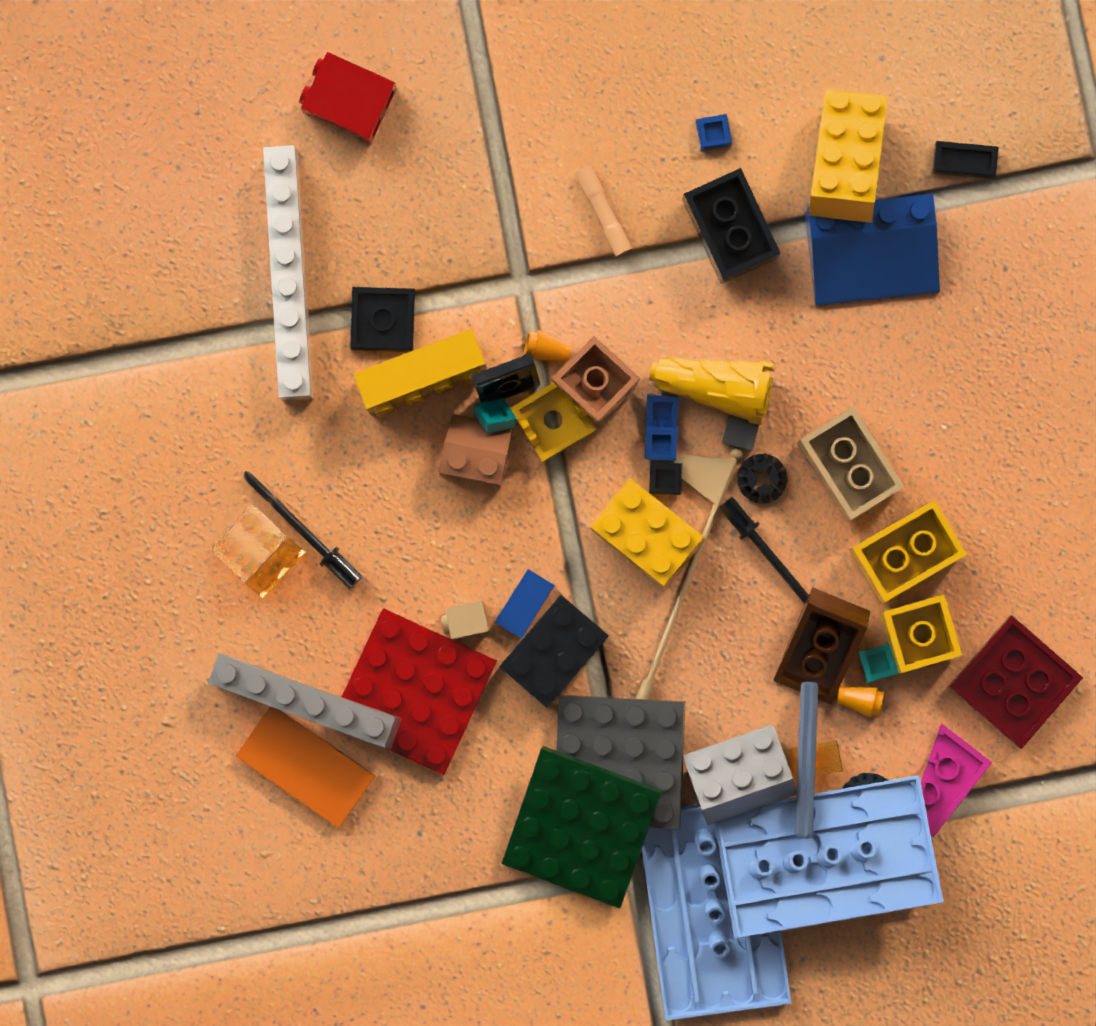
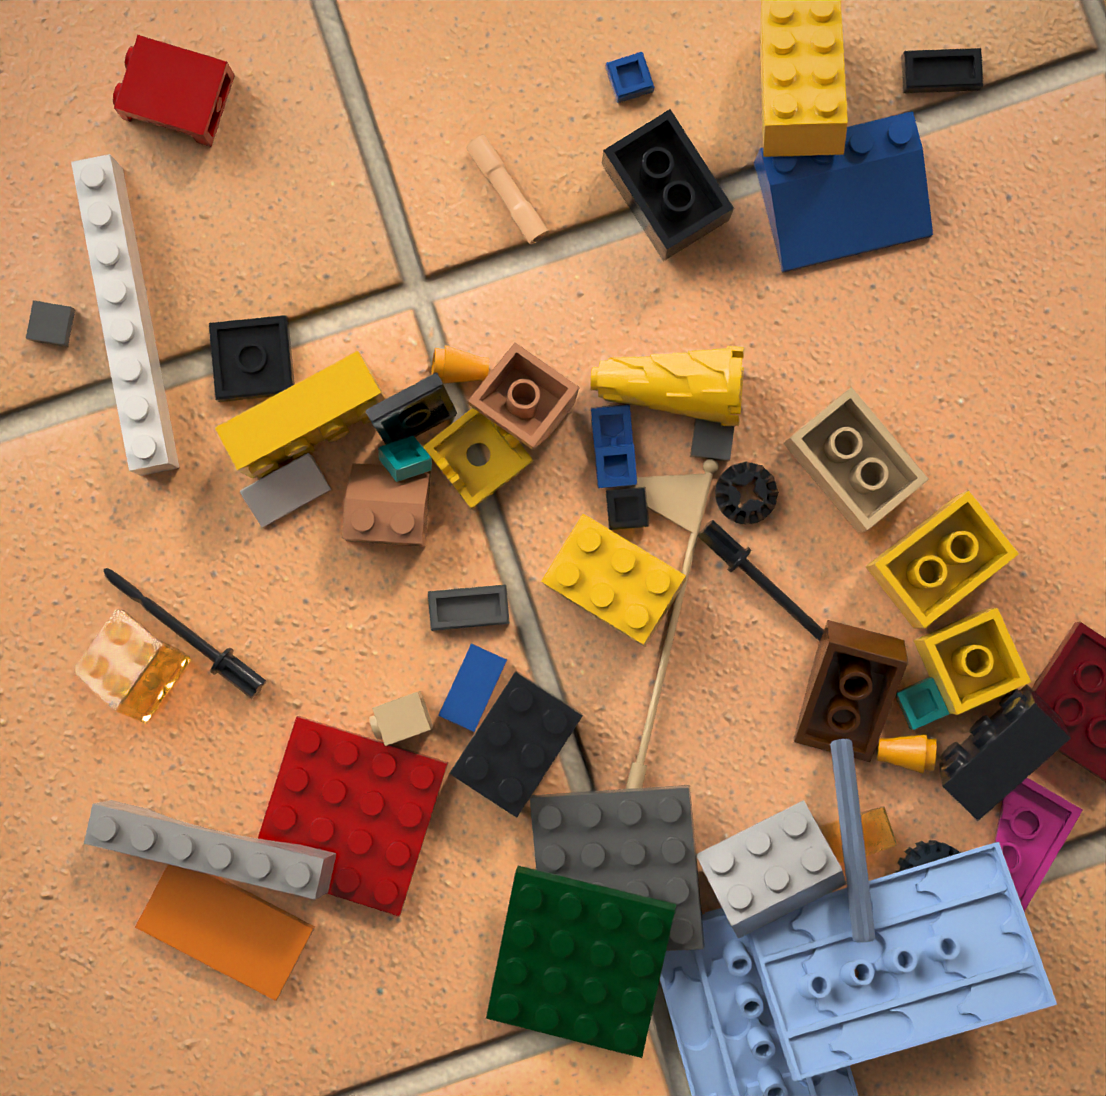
camera: 10 degrees left, 0 degrees up
none -> dark grey tile [26,300,75,347]
none -> white slope [240,453,331,528]
none -> dark grey tile [428,584,510,631]
none -> black brick [939,684,1071,821]

